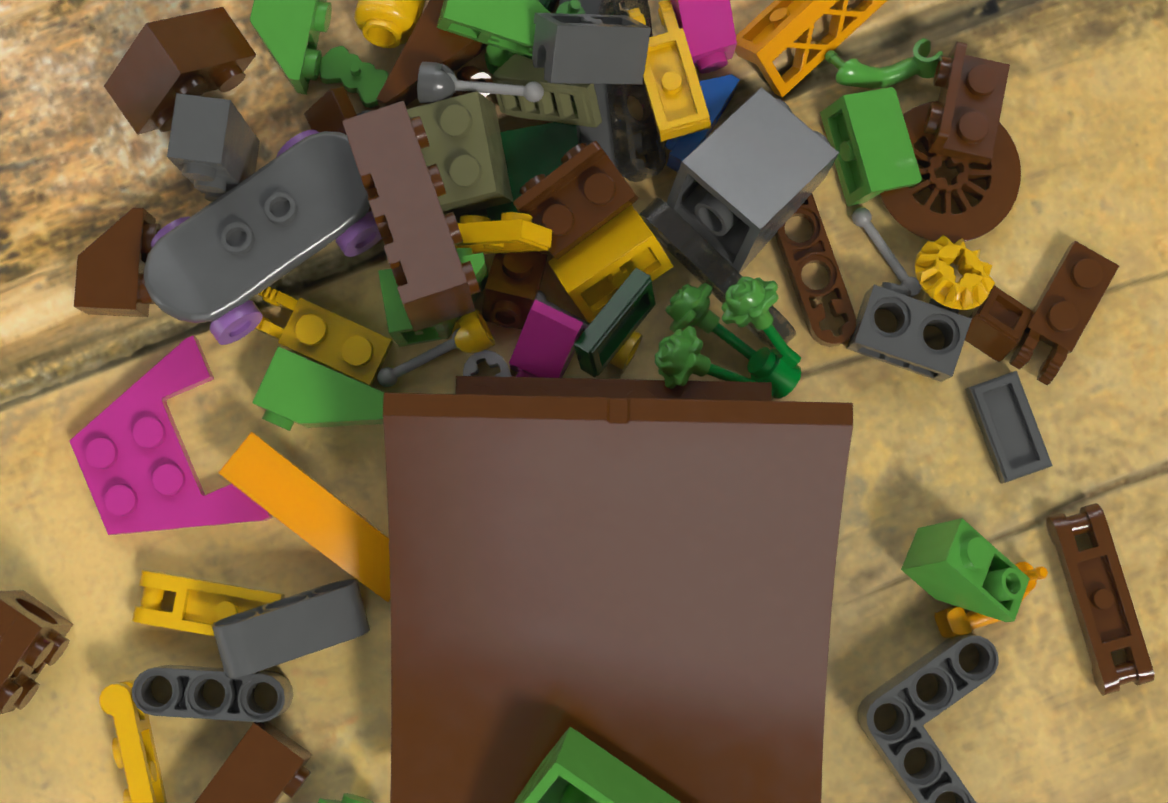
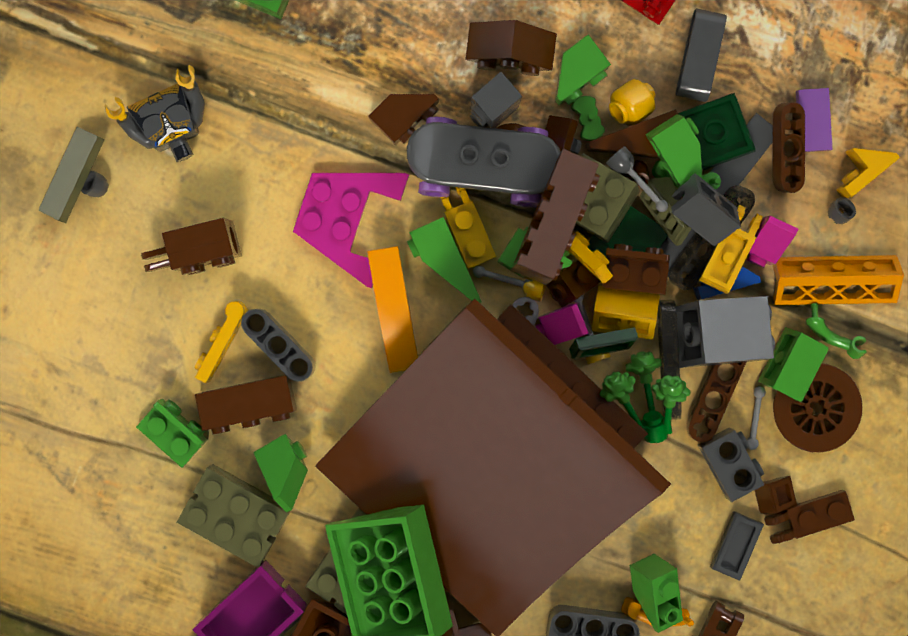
camera: 50 degrees right, 5 degrees up
yellow plate [132,570,285,636] -> none
dark grey beam [212,579,370,678] -> none
yellow gear [914,235,995,310] -> none
reddish brown bracket [924,41,1010,165] -> none

